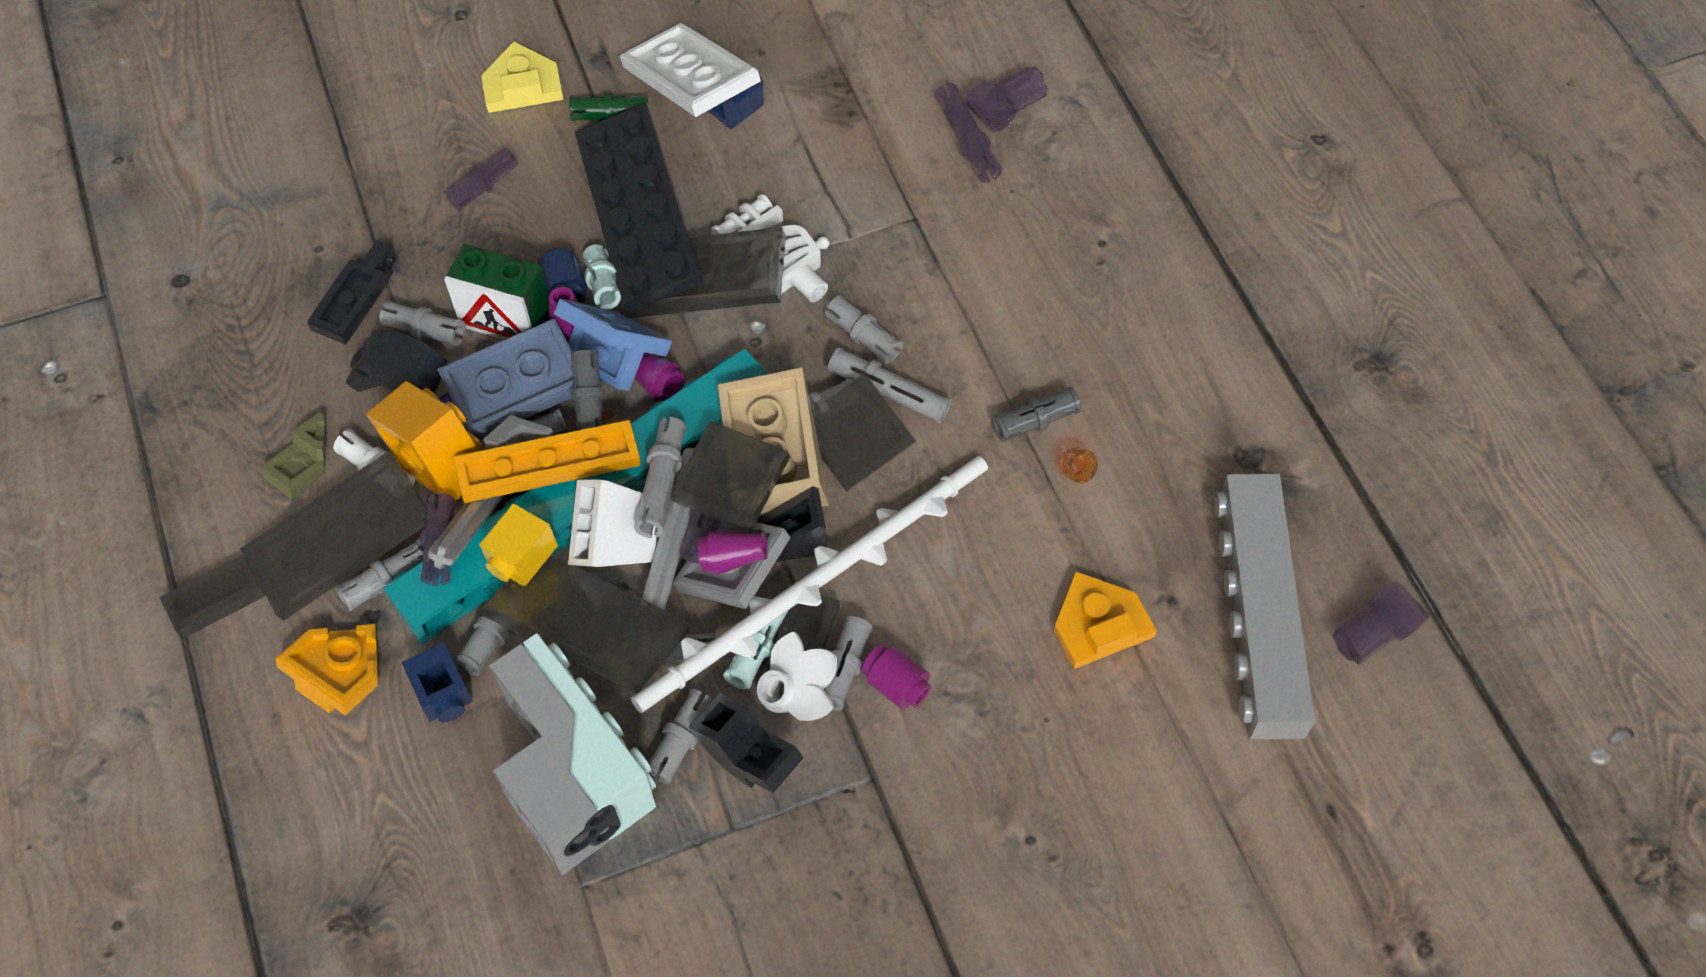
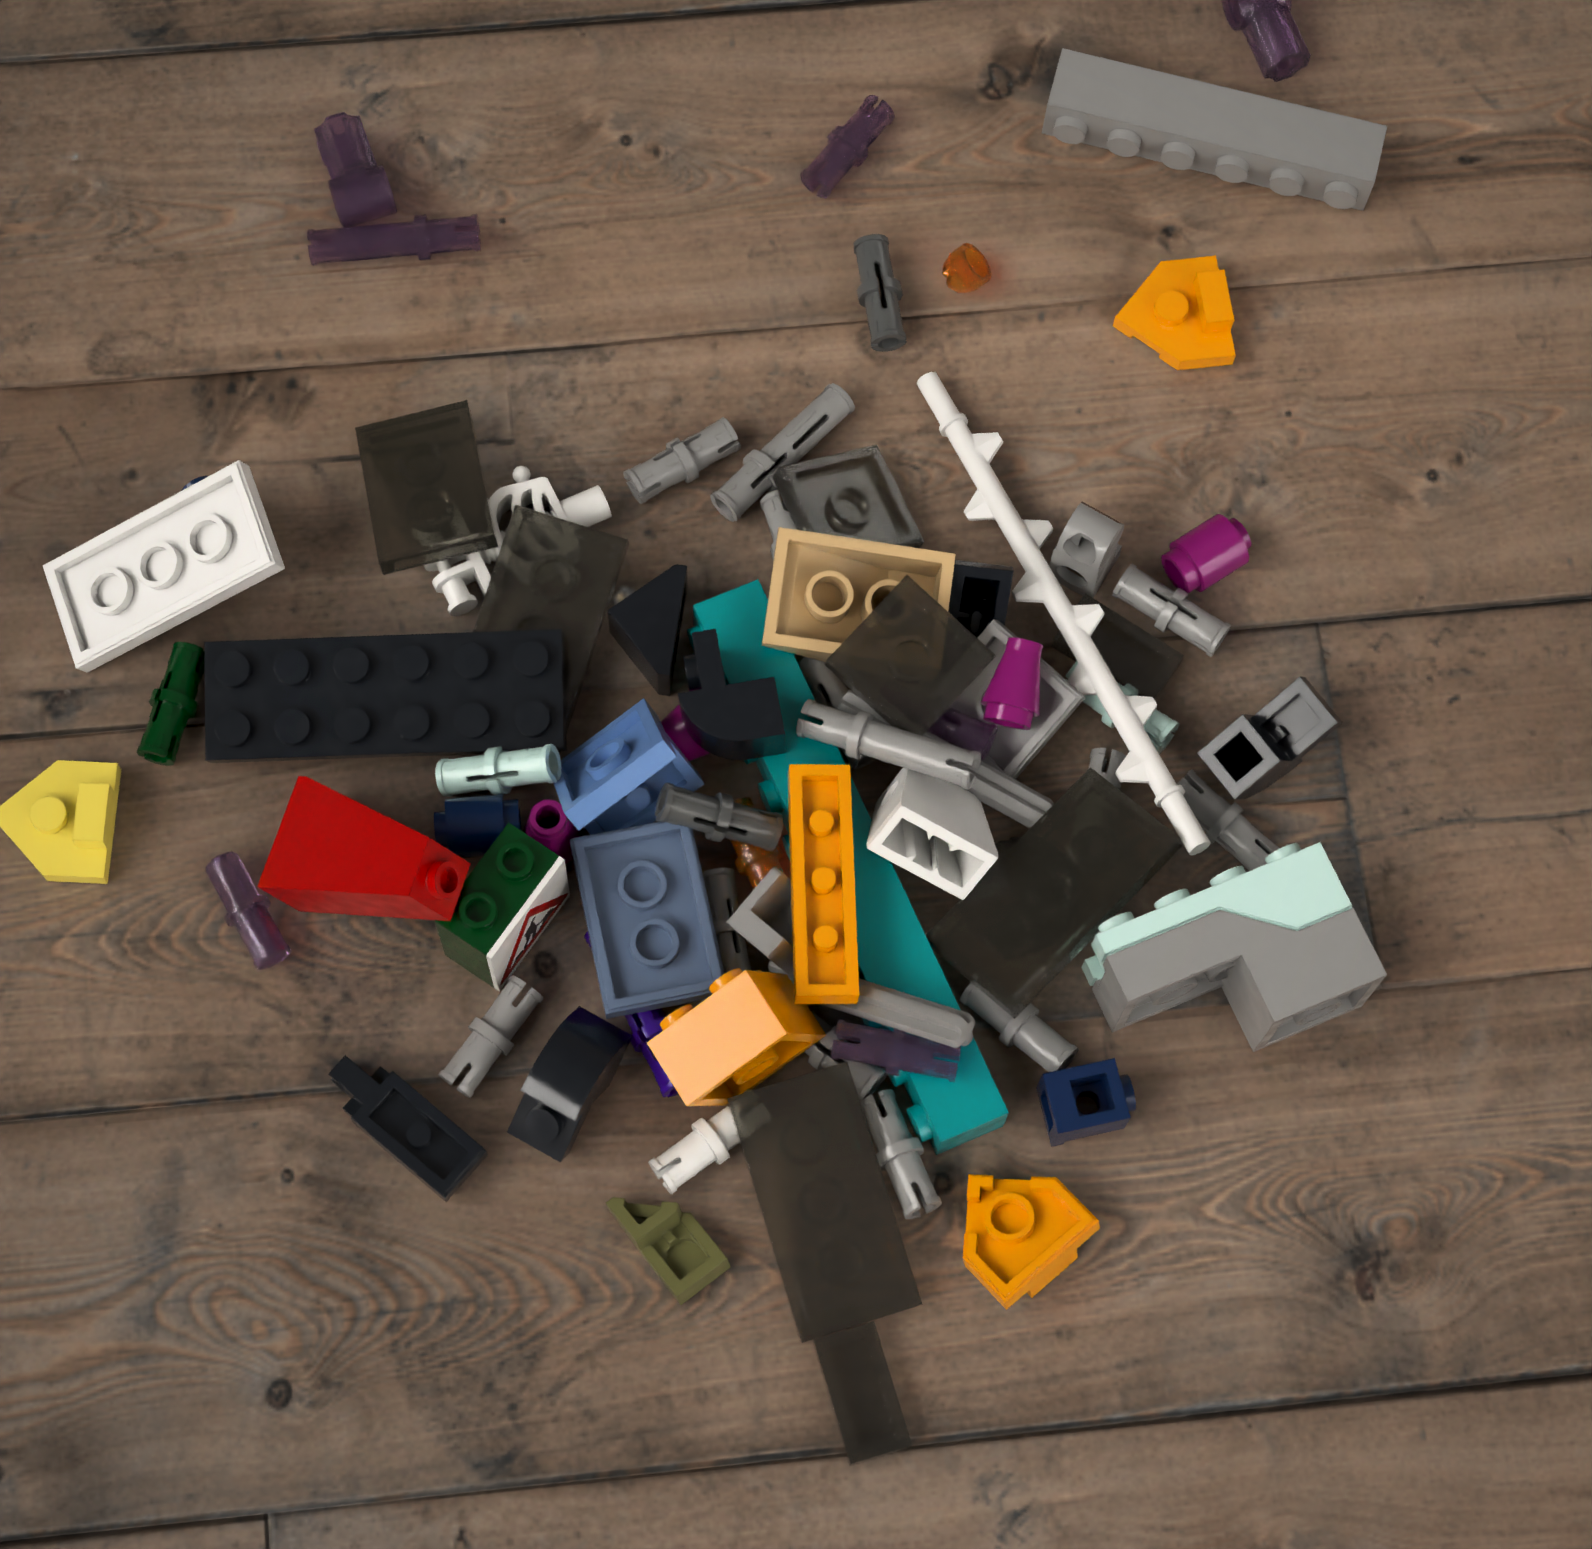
camera: 80 degrees left, 10 degrees up
yellow brick [479,504,558,587] -> none
white plate [757,632,837,721] -> none
none -> red slope [257,776,471,921]
none -> clear smoke tile [355,400,498,575]
none -> black slope [608,564,688,696]
none -> black brick [678,629,786,760]
none -> clear purple pin [800,95,895,198]
none -> light grey leg [1049,502,1124,601]

